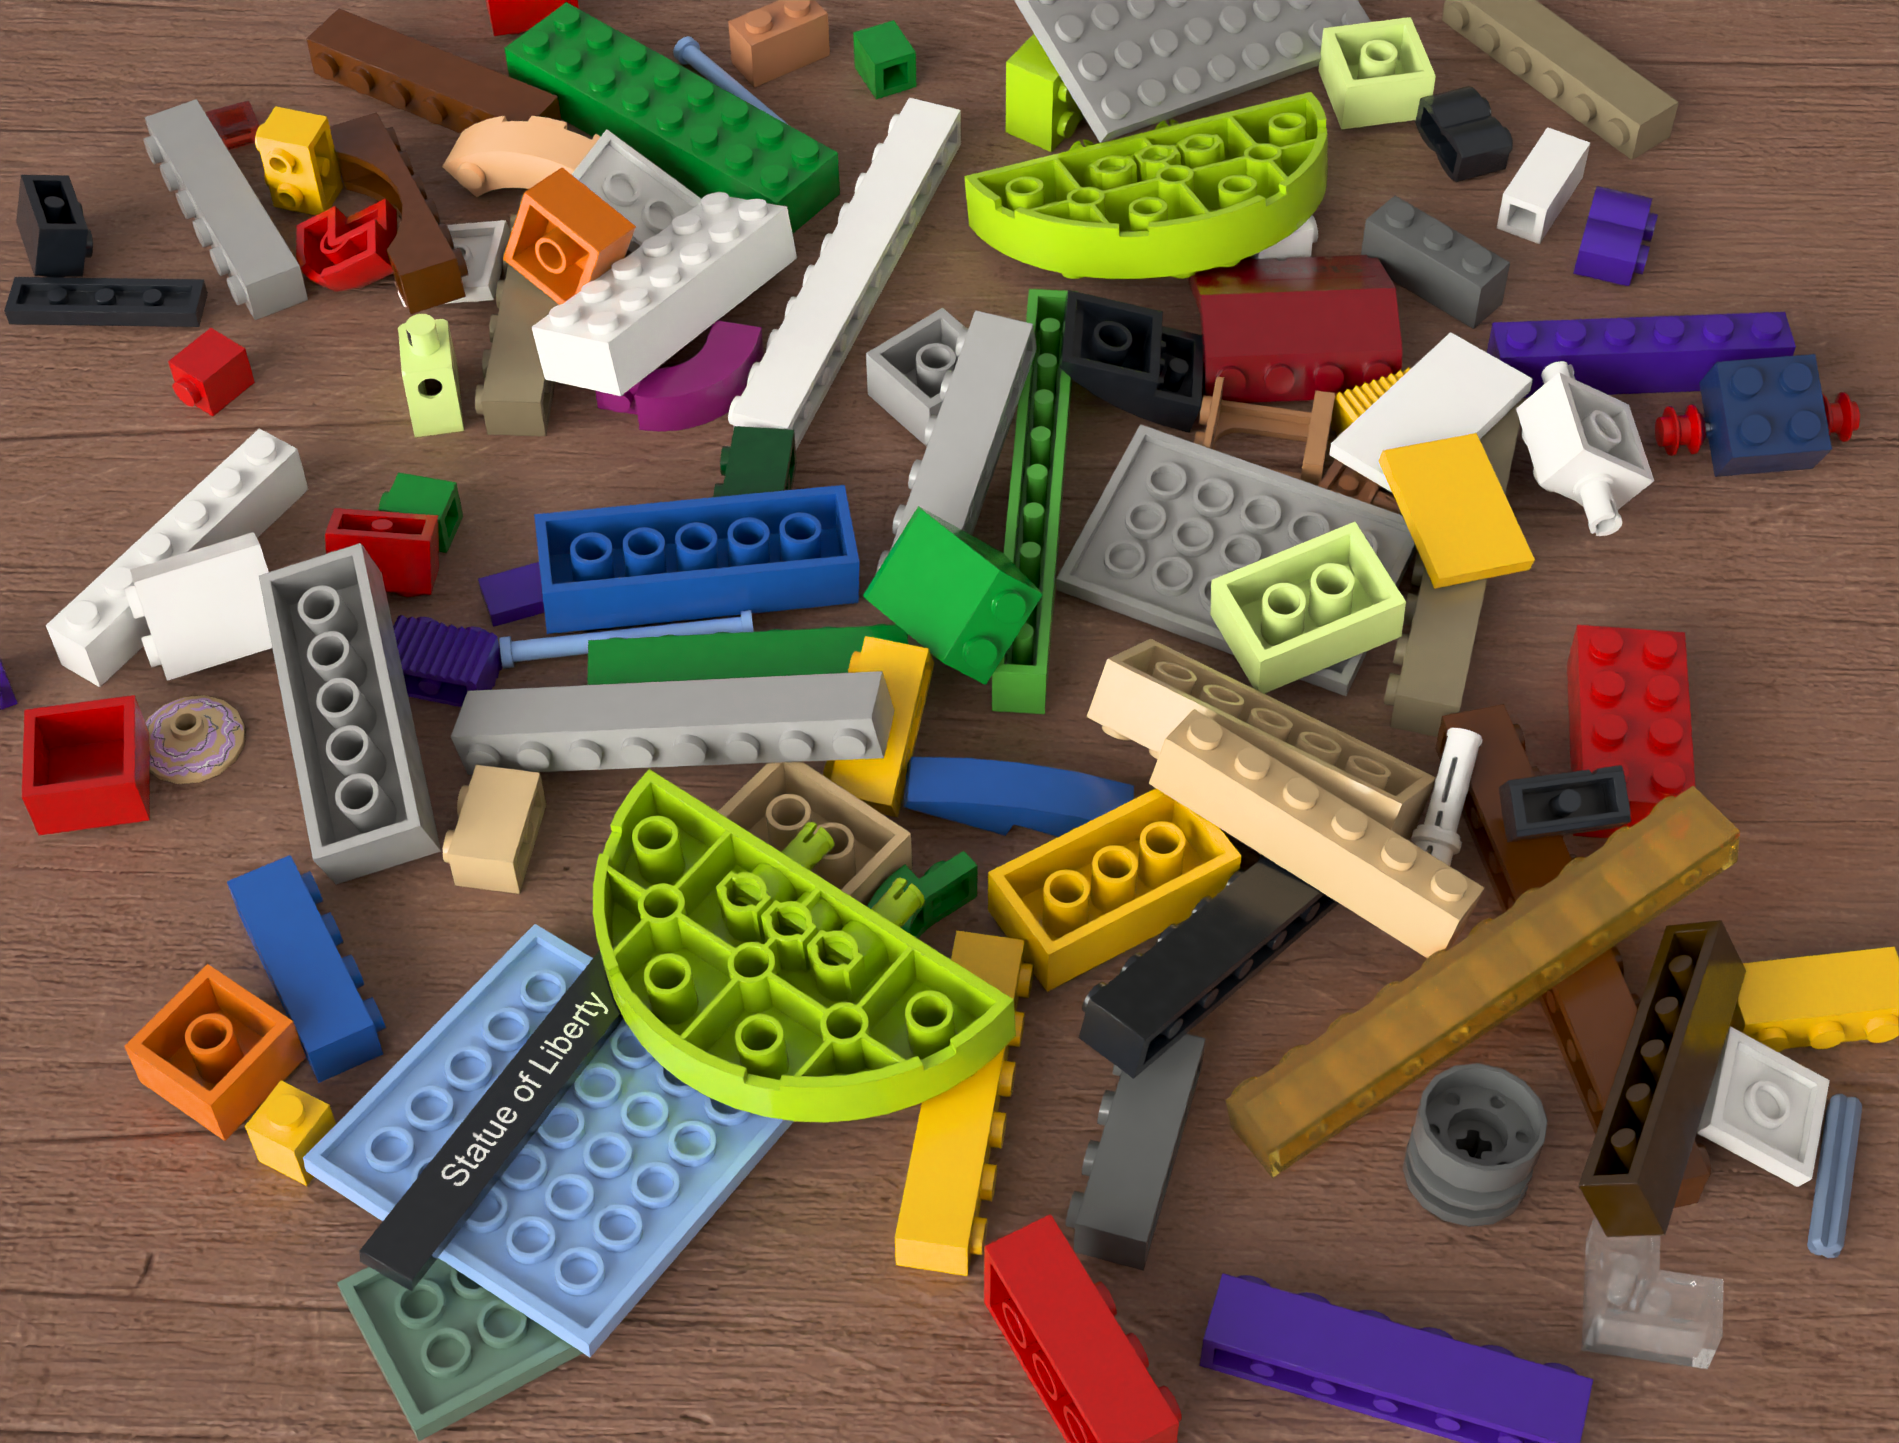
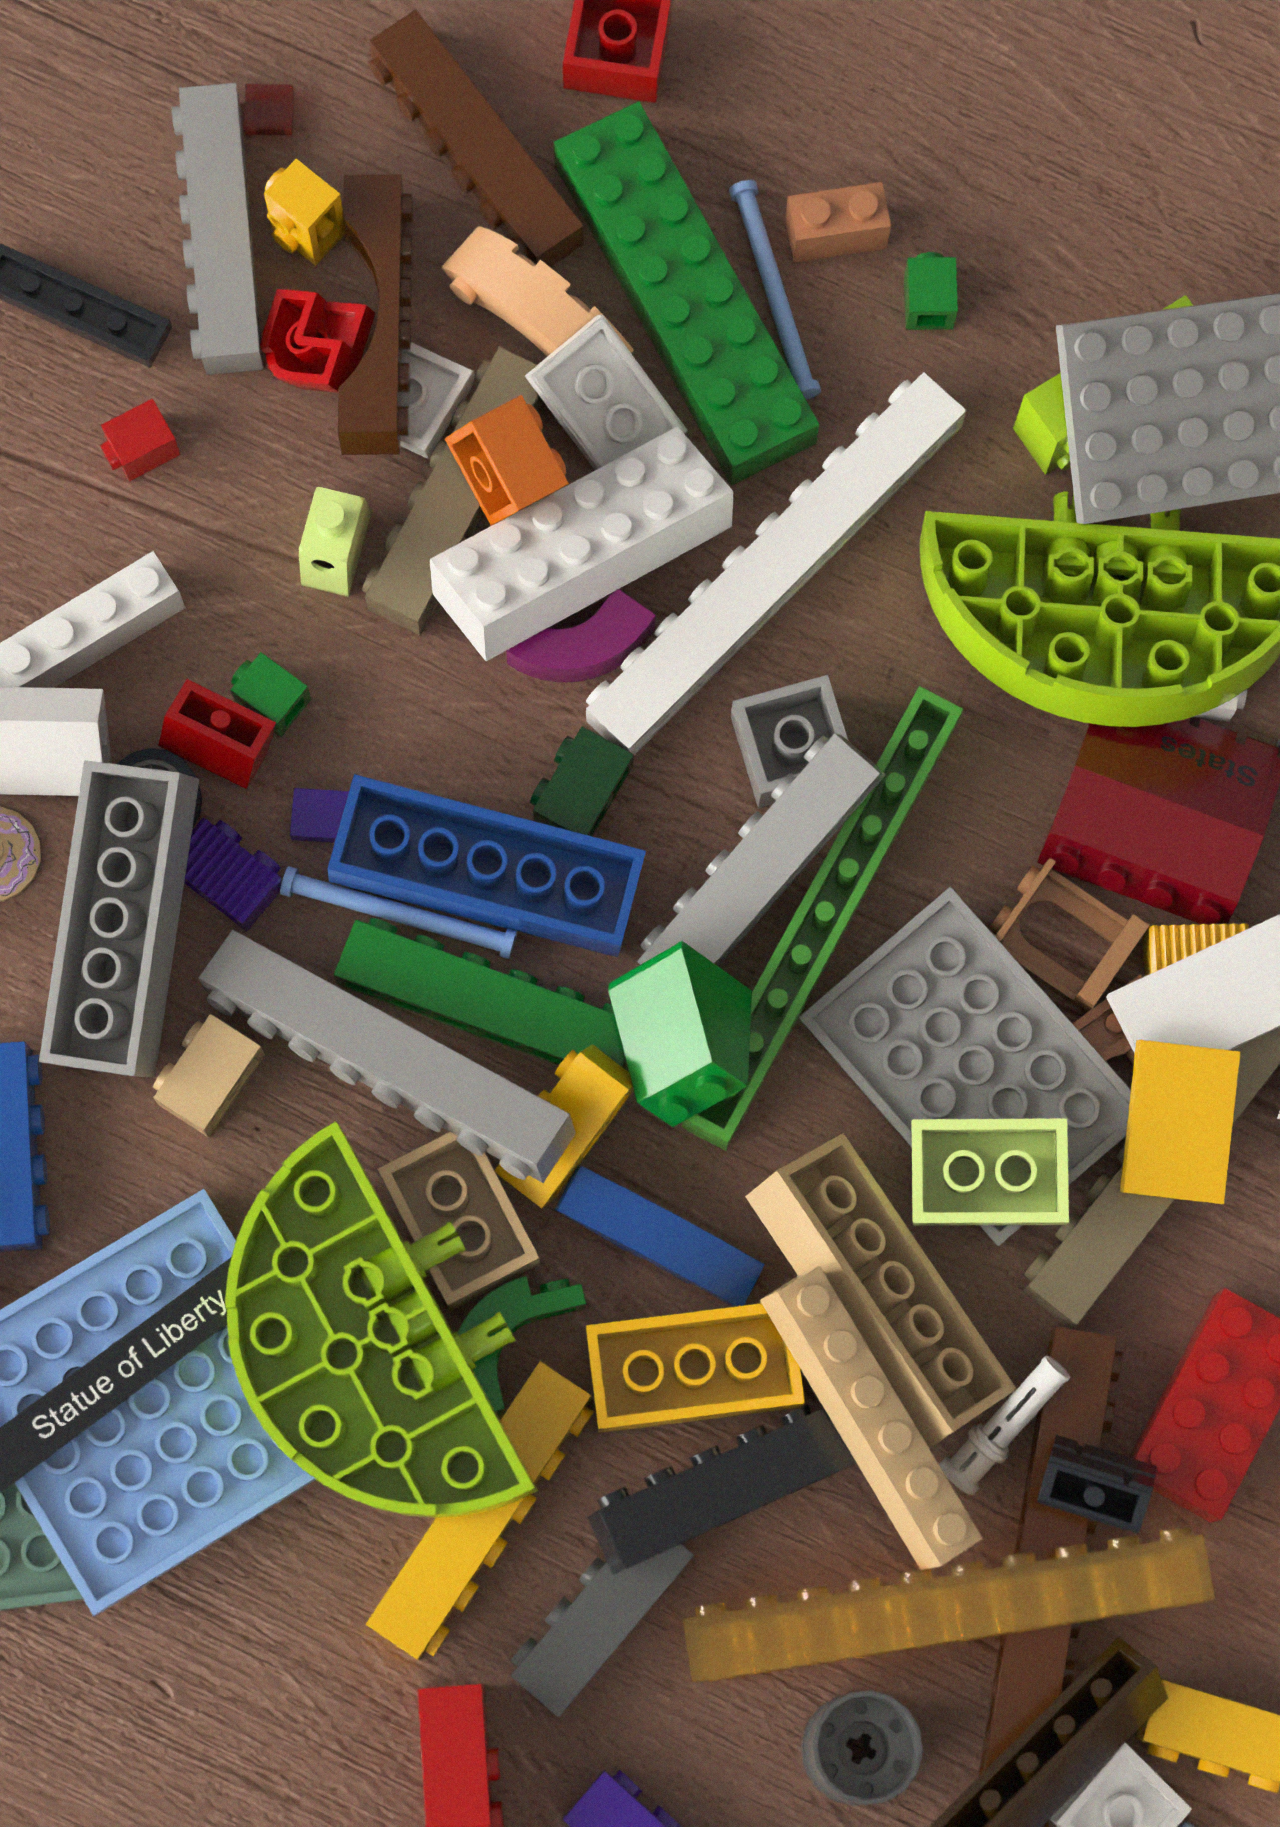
camera: 20 degrees right, 25 degrees up
black brick [16,175,93,277] -> none
black slope [1060,290,1203,433] -> none

